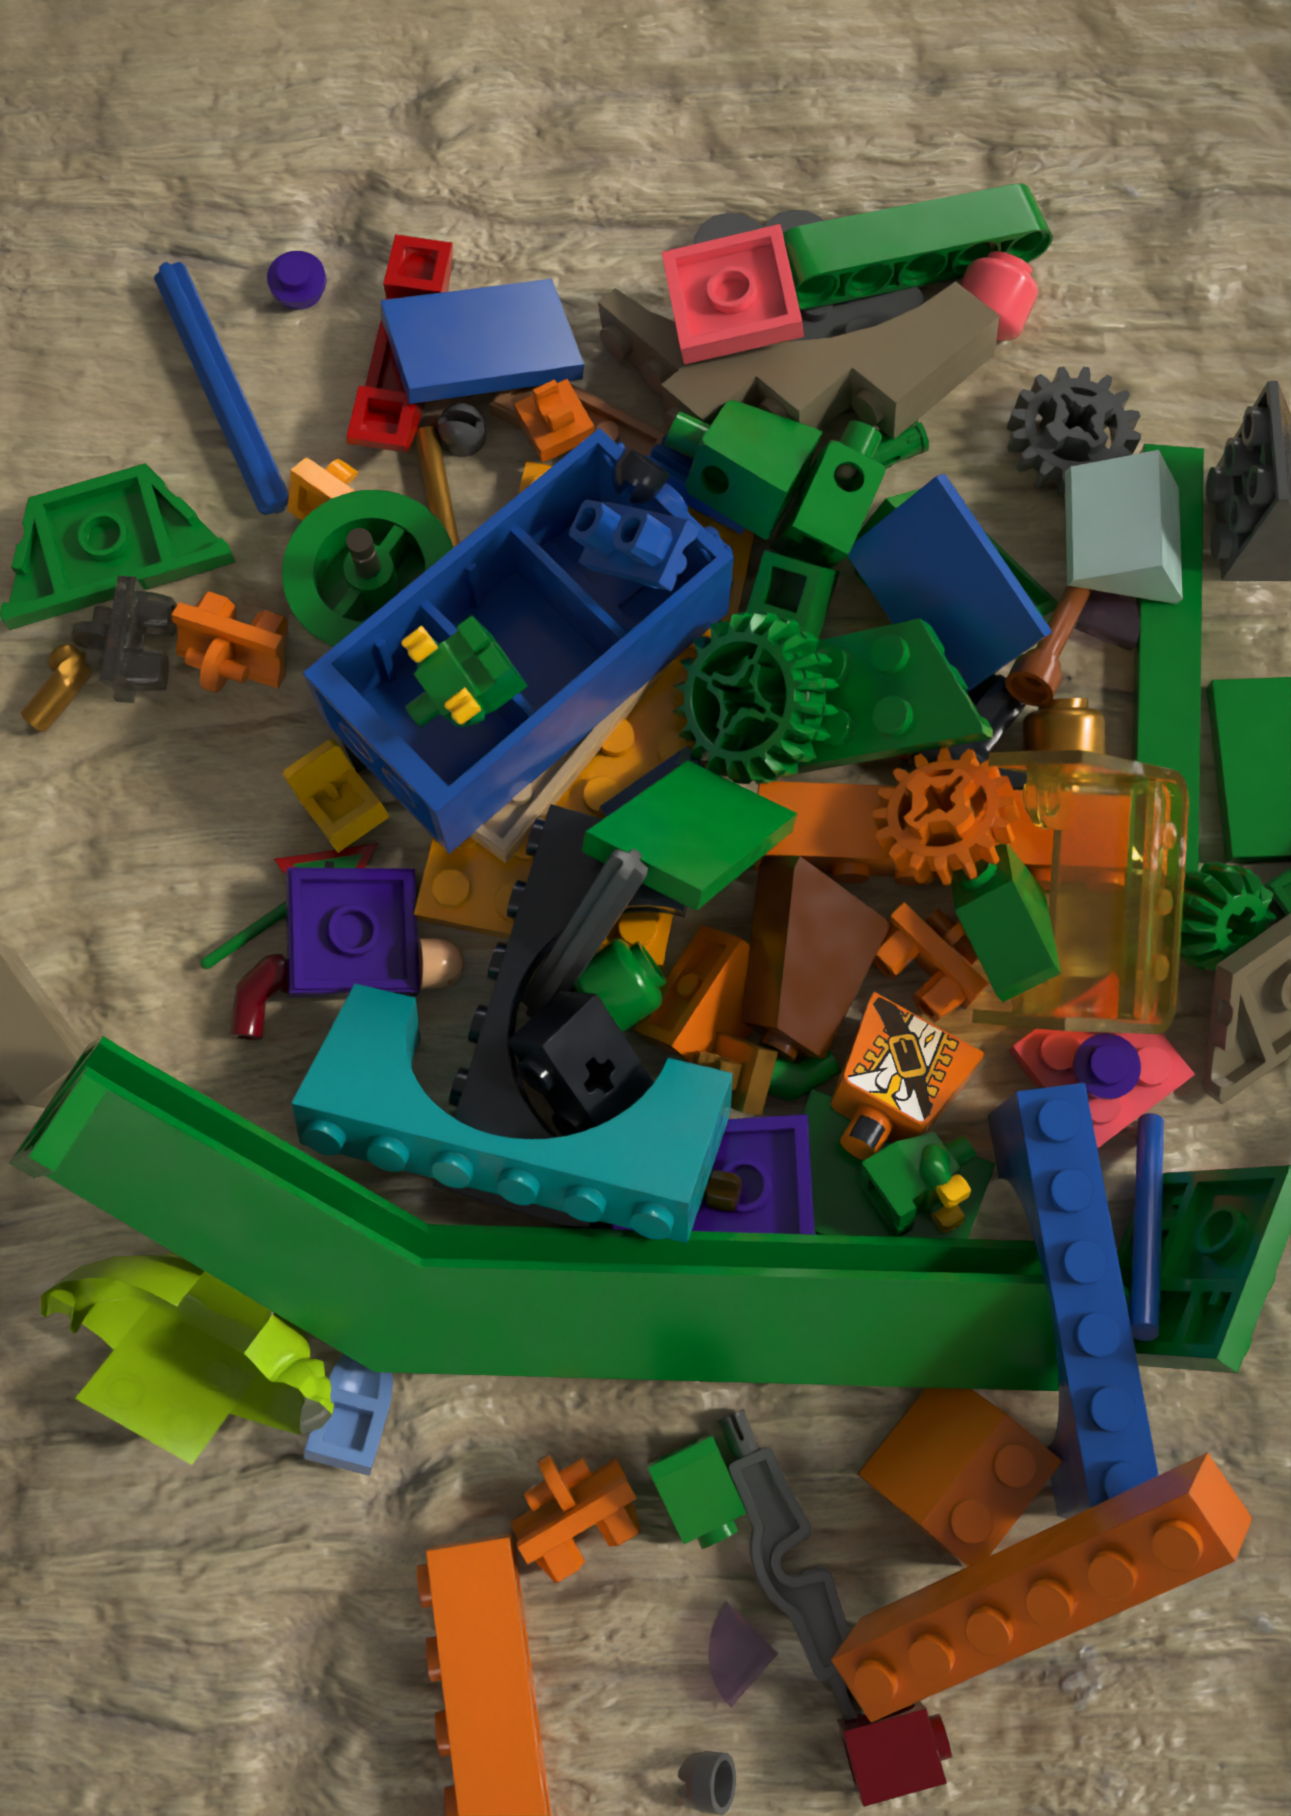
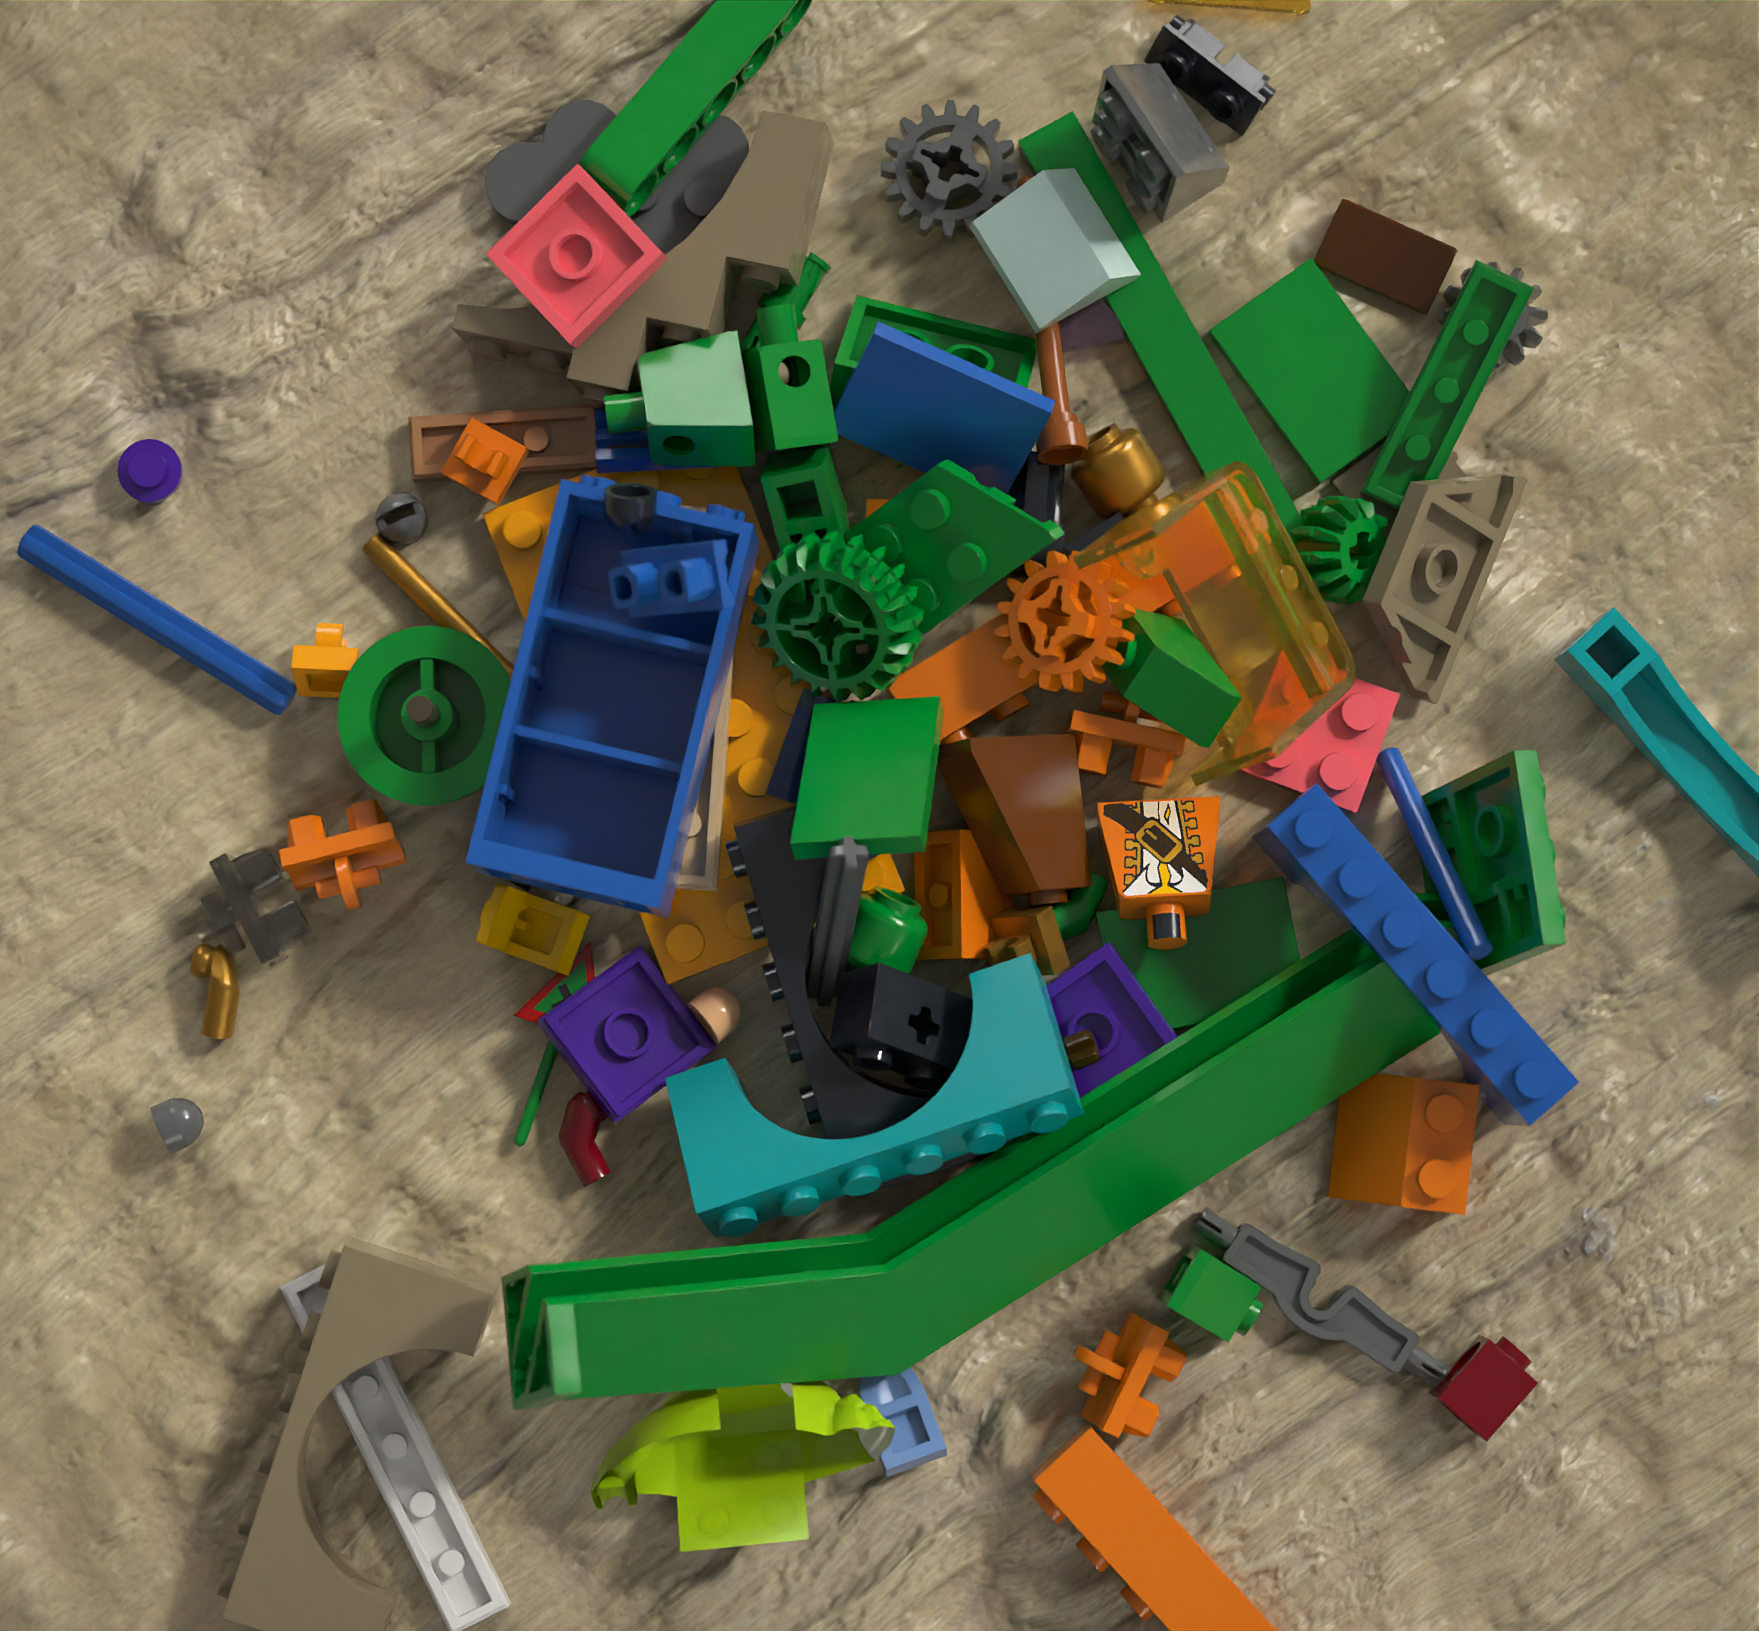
camera: 35 degrees left, 10 degrees up
green wing [0,463,236,630] -> none
red slope [346,234,453,453] -> none
blue tile [381,278,584,404] -> none
green piece [401,616,528,728] -> none
dark grey hinge [678,1751,736,1815] -> none
tile [708,1600,778,1707] -> none
orange brick [831,1452,1253,1722] -> none
green piece [860,1132,976,1237] -> none
coral head [960,251,1038,341] -> none
dark purple plate [1073,1033,1141,1100] -> none

